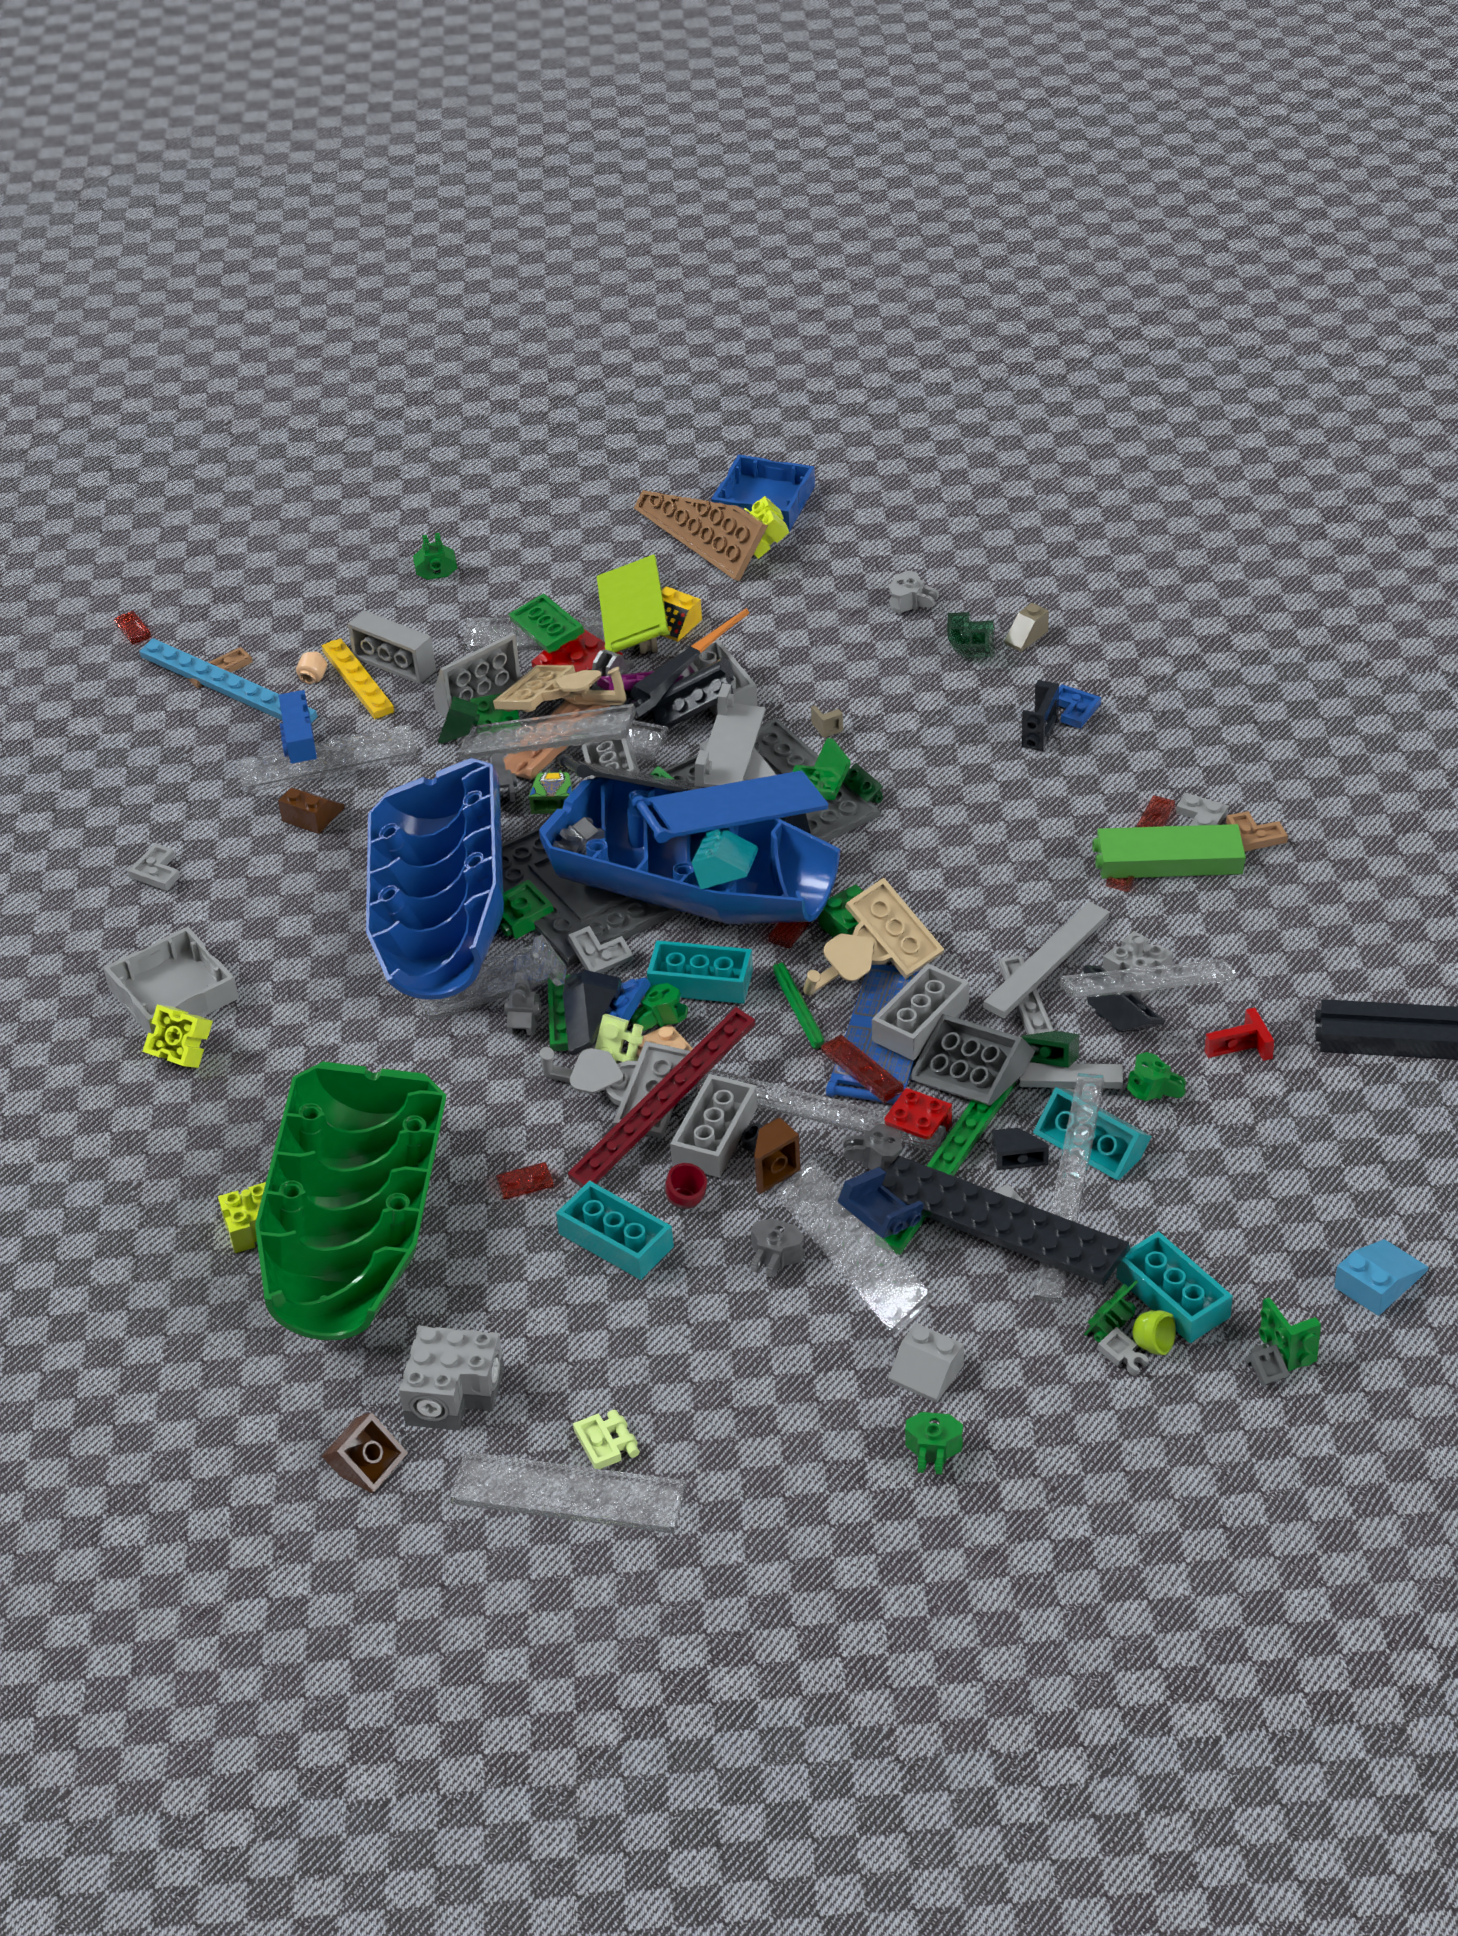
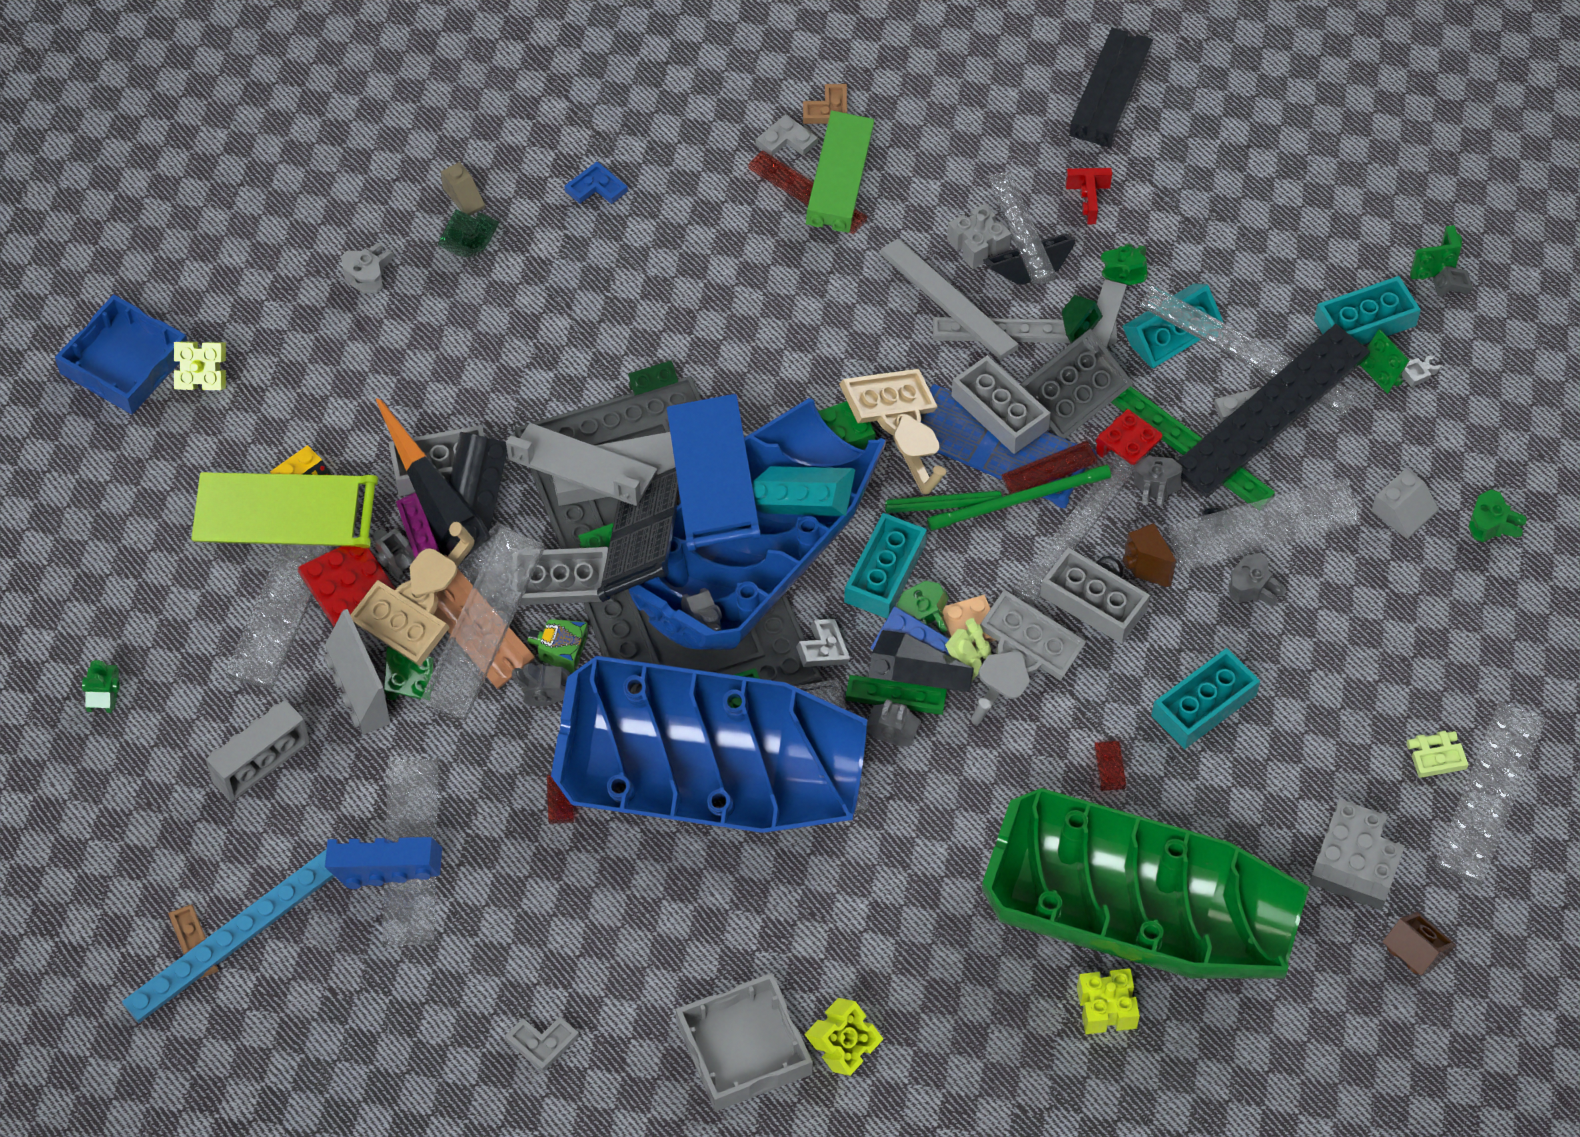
camera: 80 degrees left, 15 degrees up
clear red tile [114,611,151,645] -> none
reddish brown slope [278,787,345,834] -> none
light nougat head [296,651,327,684] -> none
yellow plate [321,638,394,719] -> none
dark green slope [438,696,480,744] -> none
green plate [508,593,585,653] -> none
clear tile [510,935,567,986] -> none
dark red plate [568,1007,755,1188] -> none
medium nougat wing [634,490,768,581] -> none
dark red hat [665,1163,707,1209] -> none
green bracket [792,738,851,800] -> none
dark tan panel [811,705,843,738] -> none
dark blue panel [837,1167,924,1239] -> none
black slope [992,1128,1049,1171] -> none
black panel [1021,680,1059,751] -> none
lime hat [1132,1310,1176,1355] -> none
dark azure slope [1334,1239,1429,1316] -> none
none -> green piece [927,464,1111,531]

